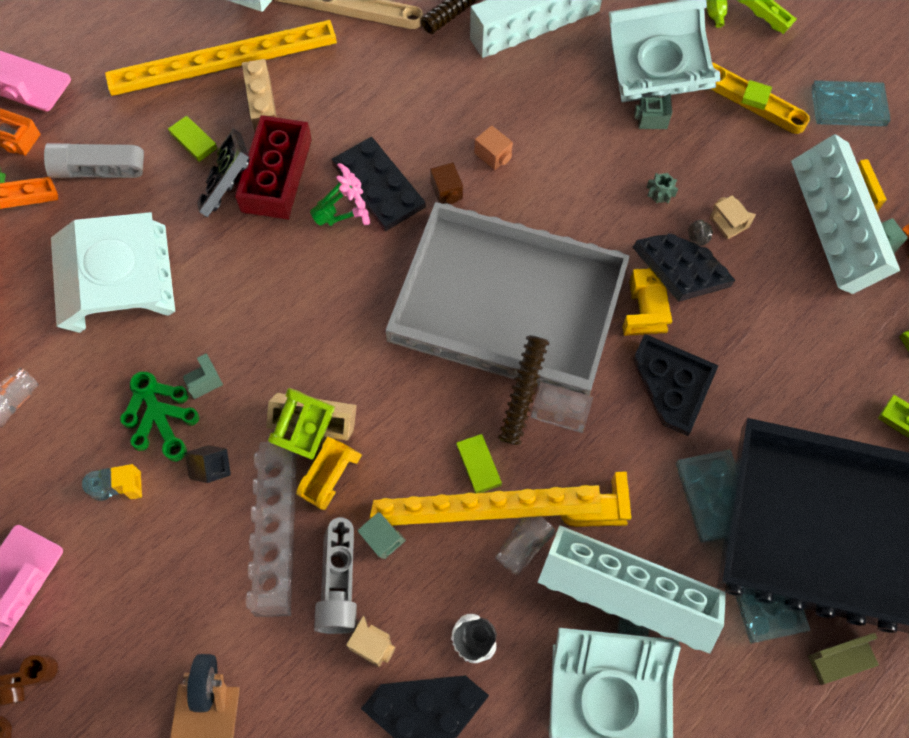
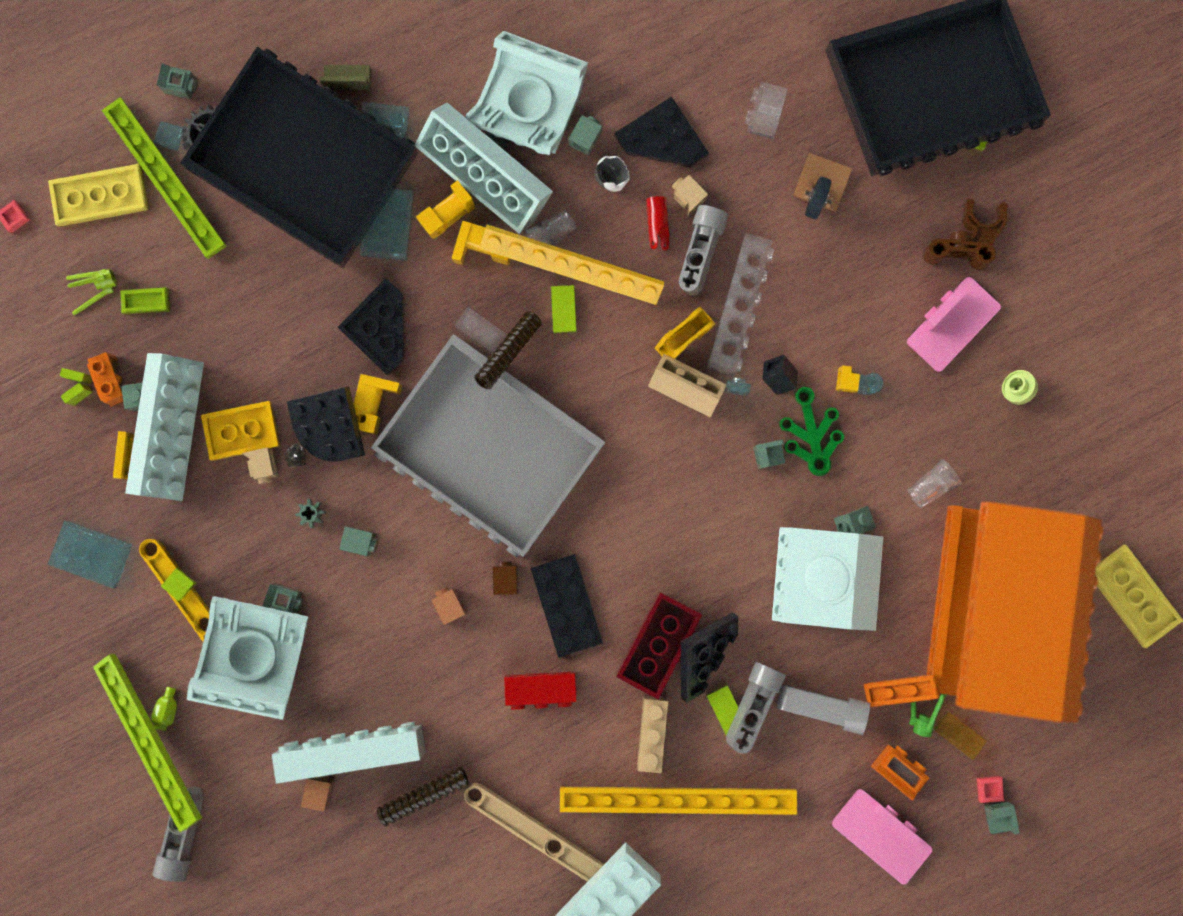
camera: 160 degrees left, 20 degrees up
lime plate [268,388,335,460] -> none
plant [310,163,370,226] -> none
sand green panel [357,512,406,559] -> none
none -> yellow plate [201,401,280,461]
none -> sand green brick [339,527,378,556]
none -> yellow piece [416,180,475,239]
none -> red brick [504,671,577,710]
none -> sand green brick [568,115,602,156]
none -> red piece [646,196,670,251]
none -> clear light blue plate [724,378,751,396]
none -> light grey beam [726,662,786,754]
none -> sand green bracket [834,506,876,534]

